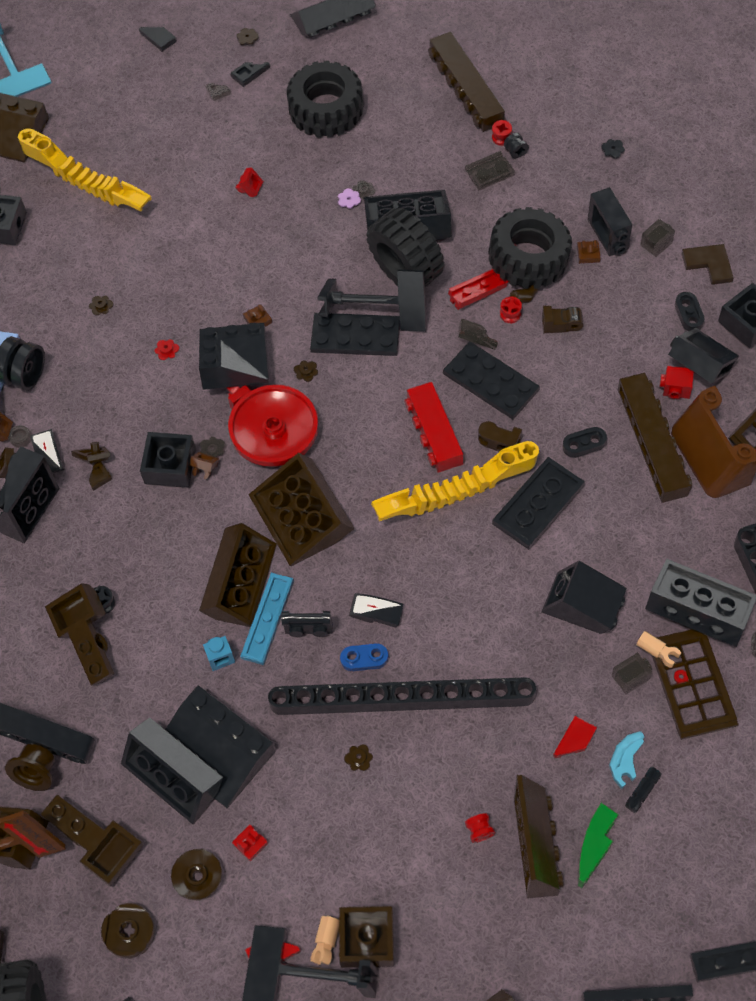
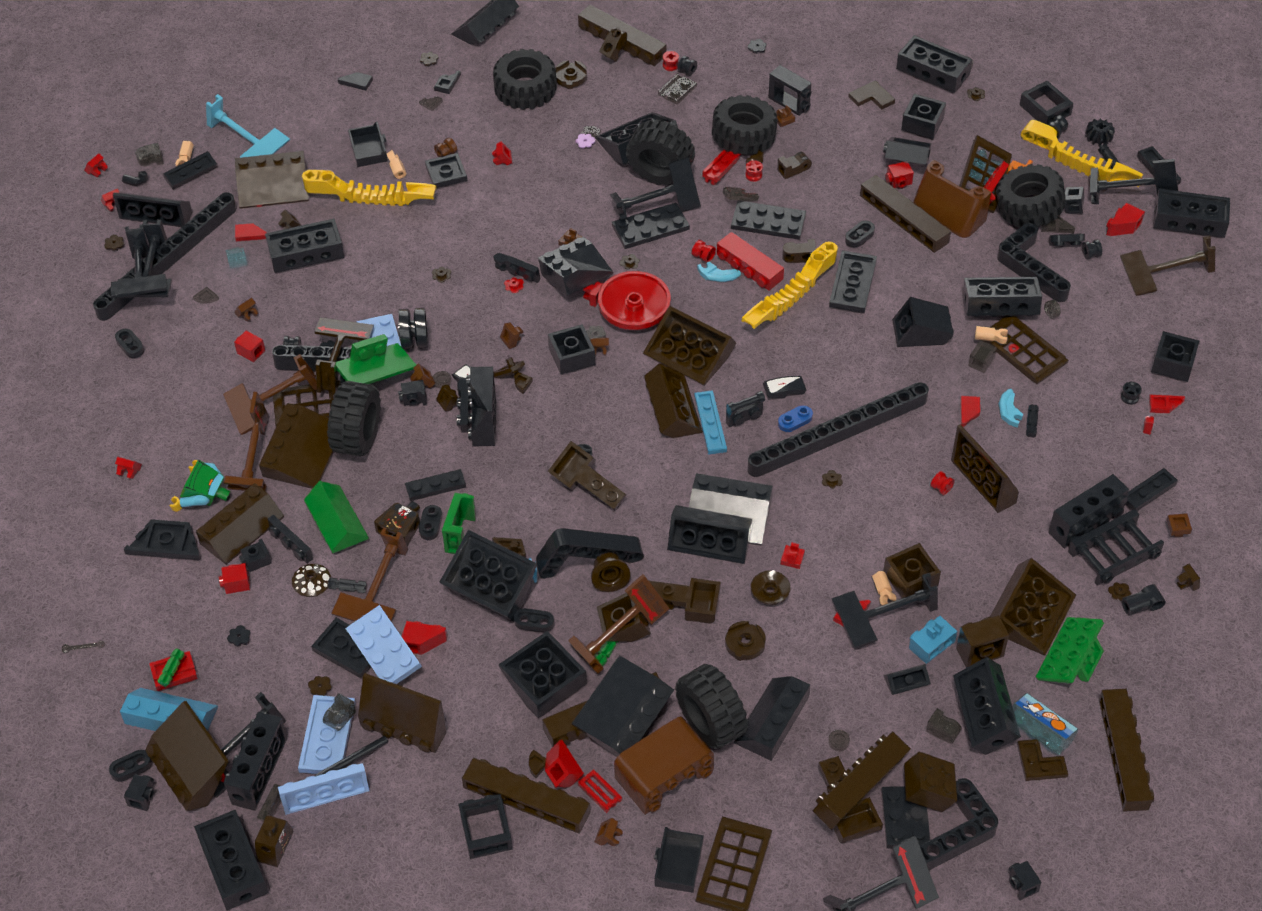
camera: 30 degrees left, 10 degrees down
dark azure brick [203,636,235,671] -> none
green slope [578,803,618,888] -> none
clear smoke brick [640,219,675,257] -> none
black plate [675,292,705,331] -> none
none -> black container [348,121,387,167]
none -> light nougat bar [387,150,407,179]
none -> black plate [425,153,467,188]
none -> reddish brown wheel [434,137,458,157]
none -> black hinge [493,253,541,283]
none -> reddish brown tile [500,322,524,349]
none -> dark brown plate [556,60,587,89]
none -> dark brown leg [599,27,628,62]
none -> red wheel [691,240,716,263]
none -> medium azure piece [697,262,741,282]
none -> black brick [1048,474,1129,549]

